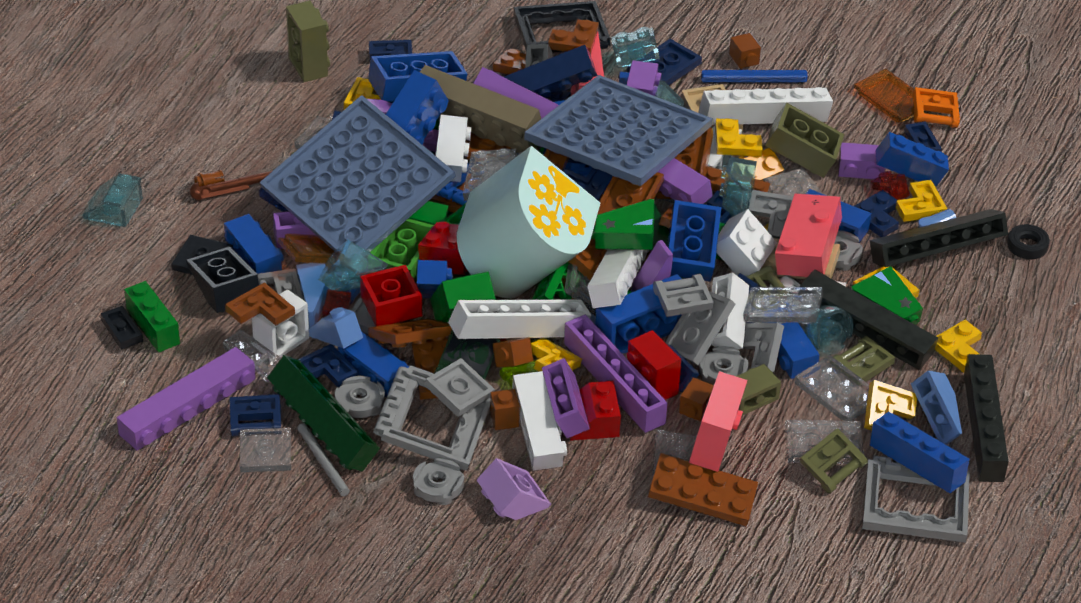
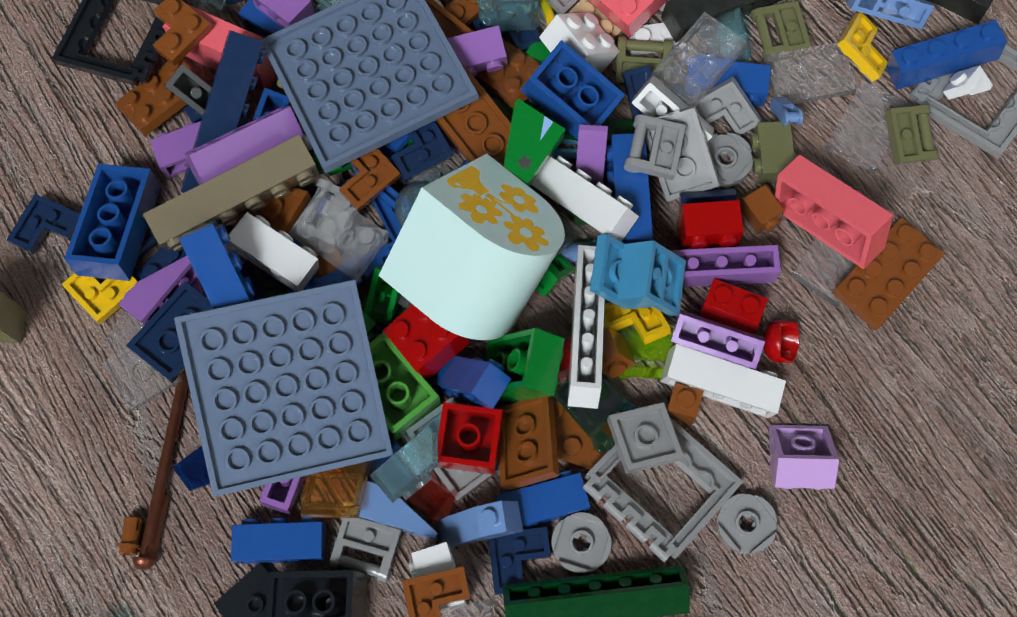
camera: 55 degrees left, 30 degrees up
none -> dark azure bracket [590,234,686,316]
none -> red hair [763,320,799,363]
none -> medium blue bar [770,97,803,126]
none -> white bracket [943,65,993,100]

